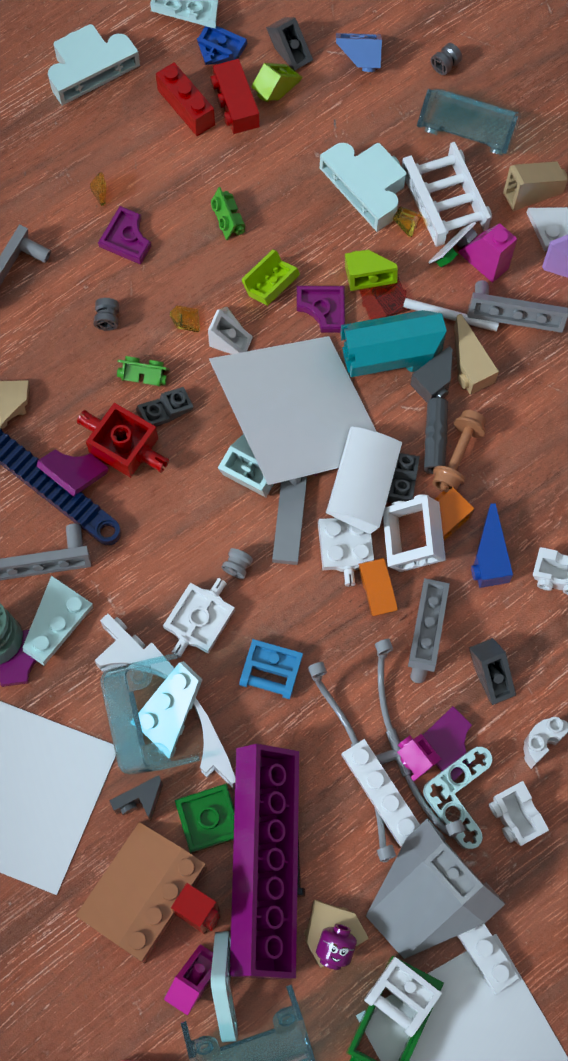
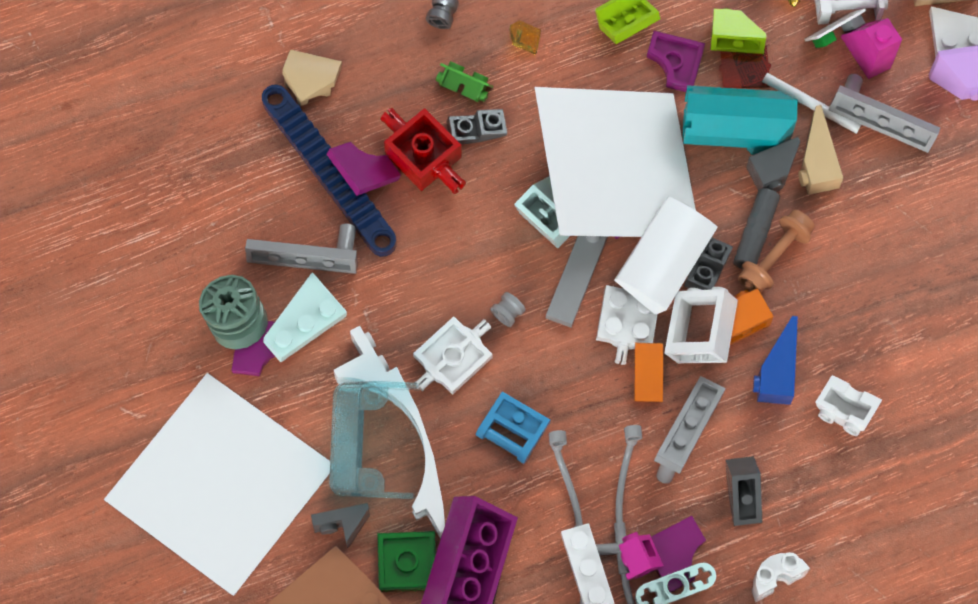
camera: 15 degrees right, 0 degrees up
light aqua wing [132,661,203,758] -> none
white slope [208,307,253,354] -> none

